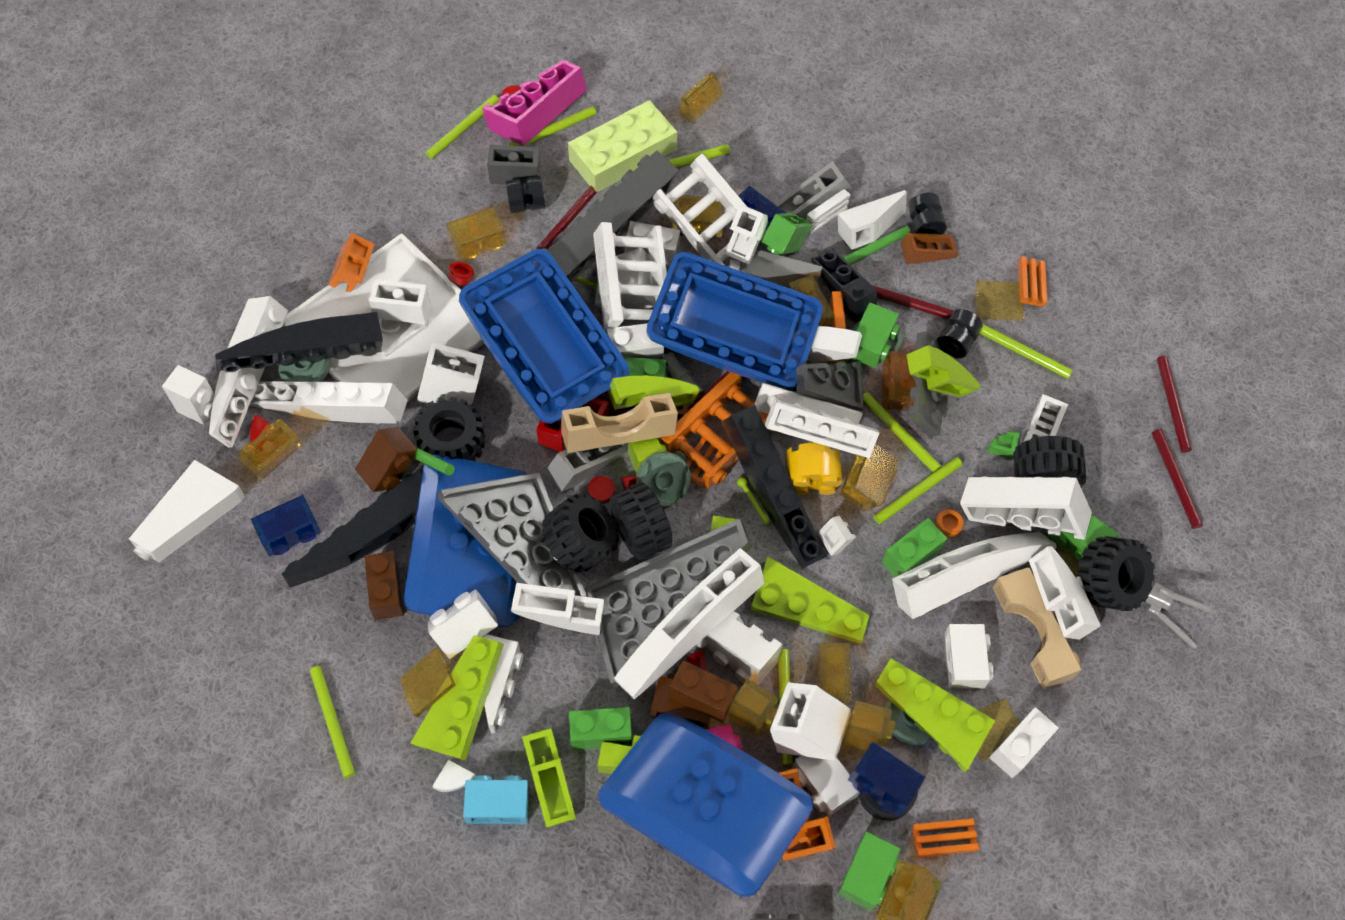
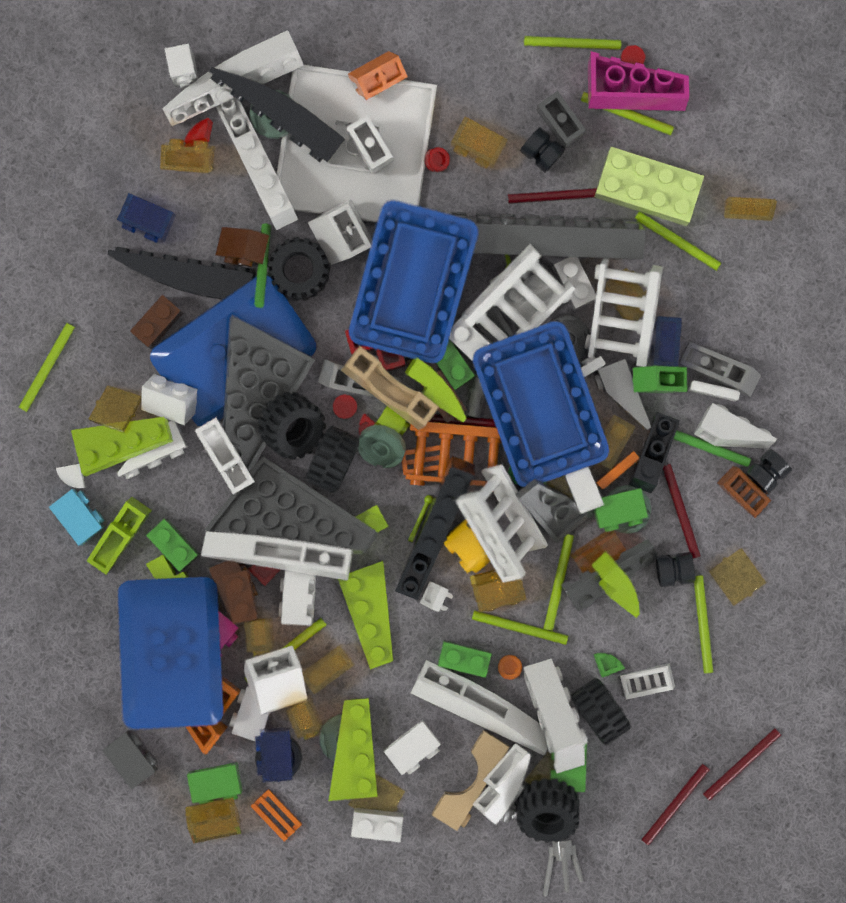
camera: 55 degrees right, 25 degrees up
white slope [129,460,245,562] -> none
white brick [725,204,768,264] -> none
orange tile [1018,256,1047,307] -> none

